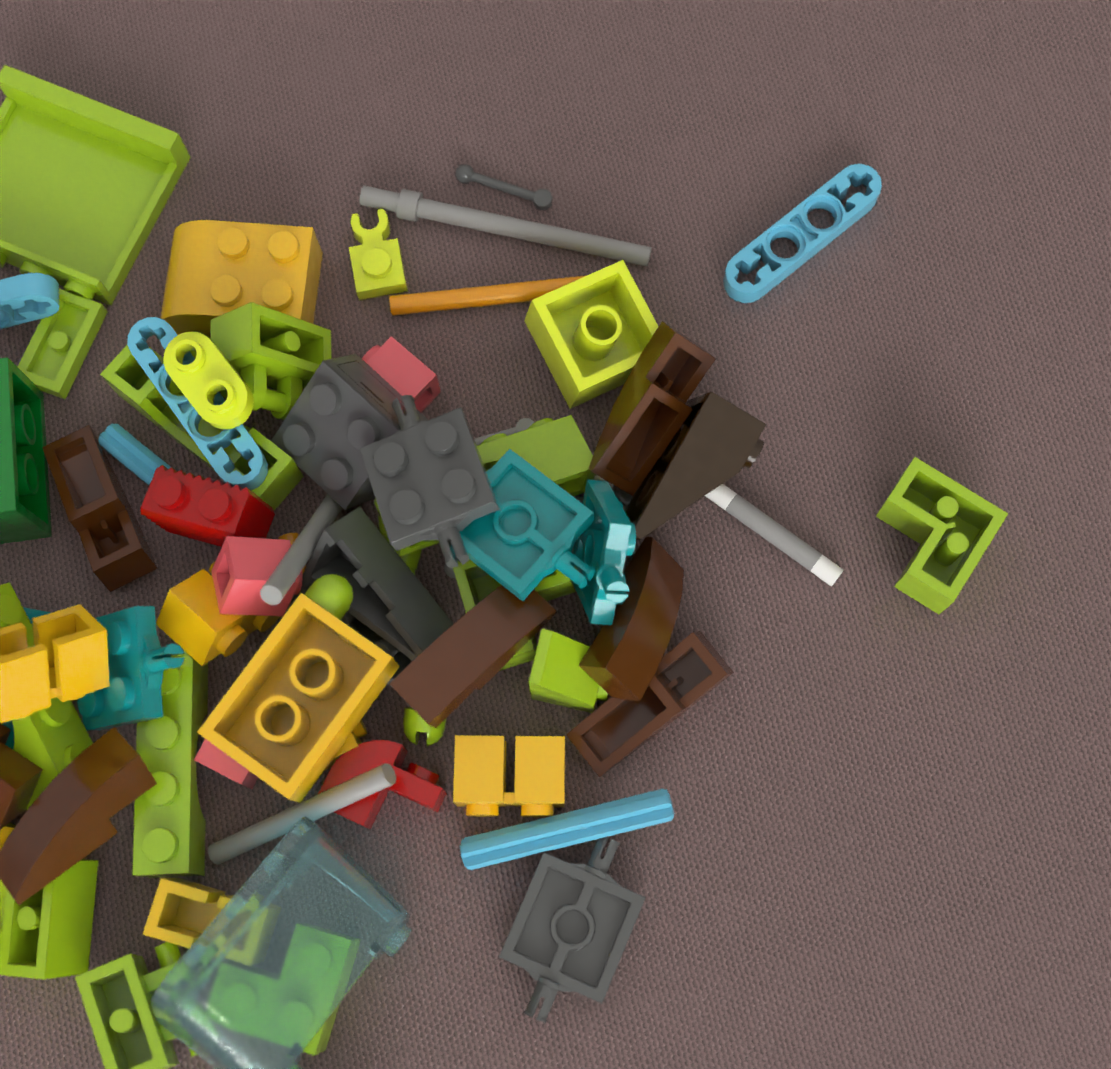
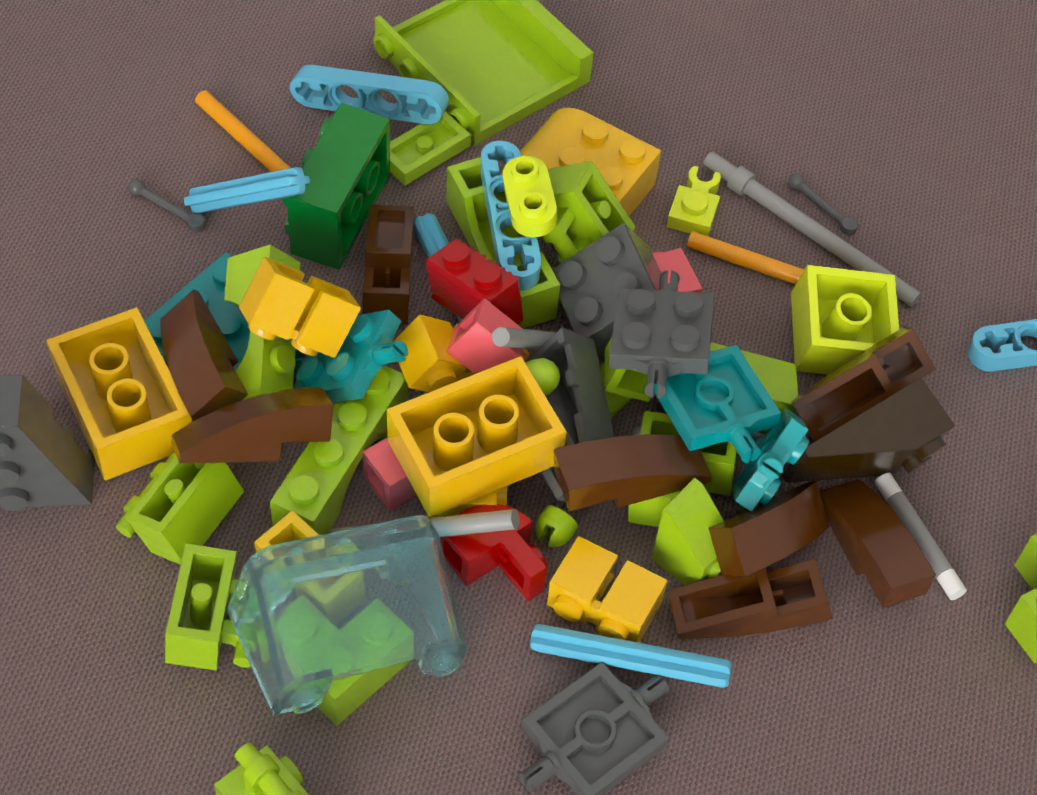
camera: 20 degrees right, 20 degrees down
none -> reddish brown slope [820,479,936,608]

